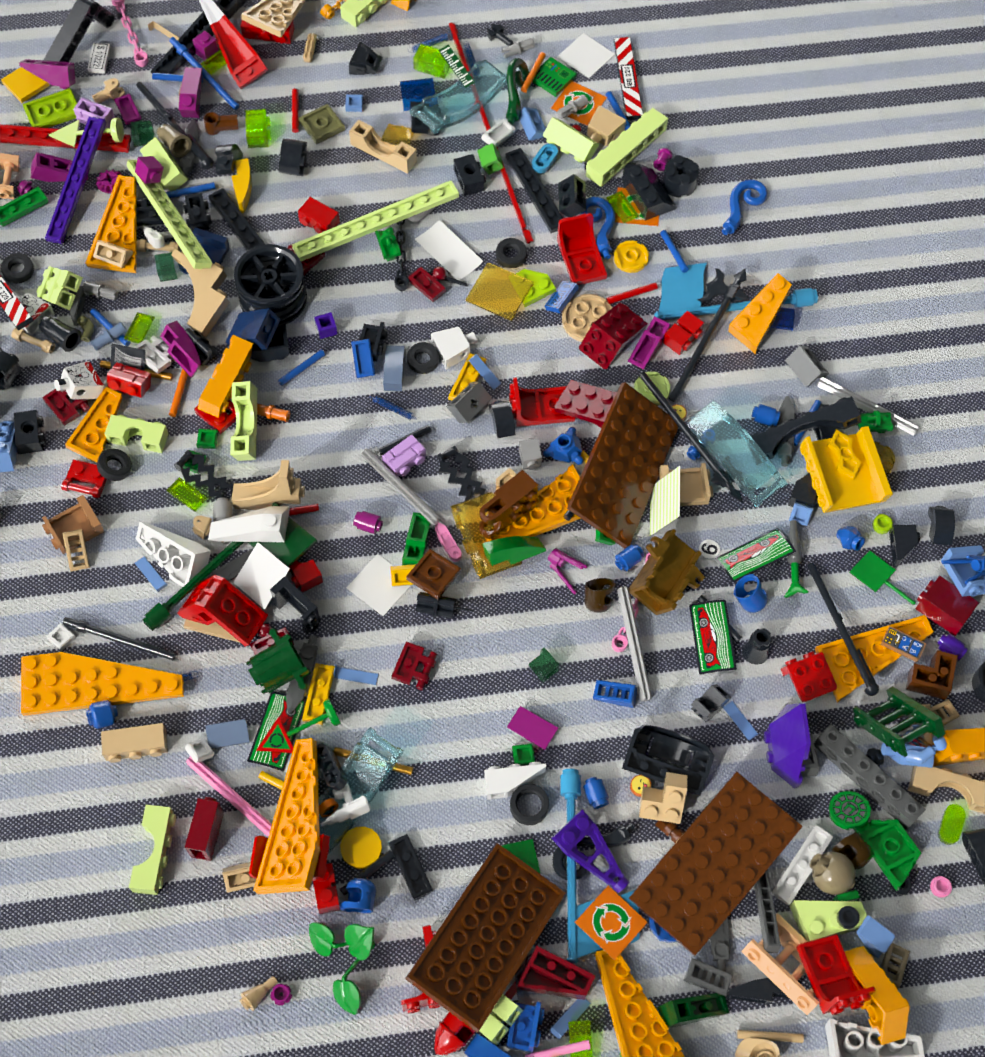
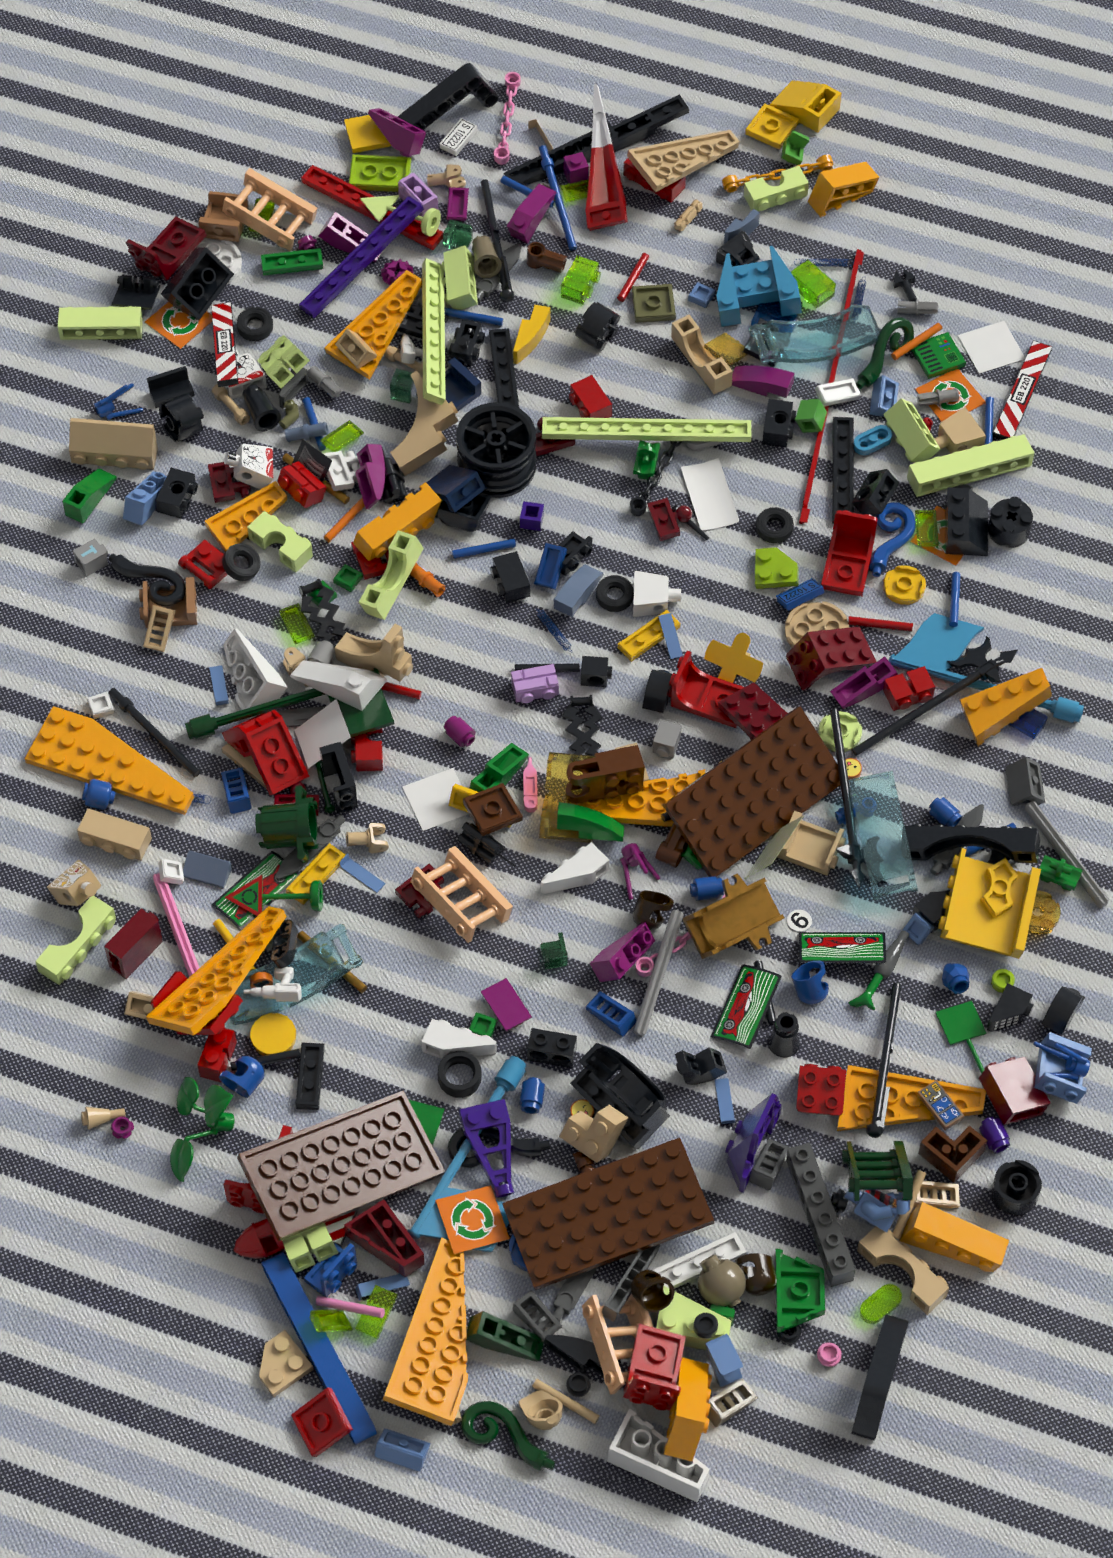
camera: 30 degrees right, 5 degrees down
magenta brick [135,156,164,184] -> none
black brick [215,144,243,175] -> none
light grey axle [361,448,441,525] -> none
sticker [439,44,475,88] -> none
dark grey brick [446,382,492,423] -> none
clear yellow piece [465,263,534,321] -> none
blue rock [543,427,584,465] -> none
magenta bush [653,148,673,171] -> none
blue plant [722,179,768,235] -> none
green tile [829,791,871,830] -> none
none -> tan torso [47,860,101,906]
none -> black plant [108,554,186,607]
none -> blue slope [221,767,252,814]
none -> dark green axle [314,760,335,814]
none -> tan piece [346,823,389,853]
none -> light nougat fence [411,846,513,943]
none -> black brick [490,551,530,603]
none -> black brick [527,1028,577,1068]
none -> white slope [541,842,609,894]
none -> black plate [566,1373,591,1397]
none -> black brick [581,656,612,687]
none -> magenta slope [590,922,655,982]
none -> dark brown helmet [631,1270,675,1312]
none -> reddish brown piece [655,823,686,868]
none -> yellow piece [704,633,763,683]
none -> dark azure wedge [717,246,802,327]
none -> sand blue slope [724,209,760,244]
none -> magenta slope [732,366,795,398]

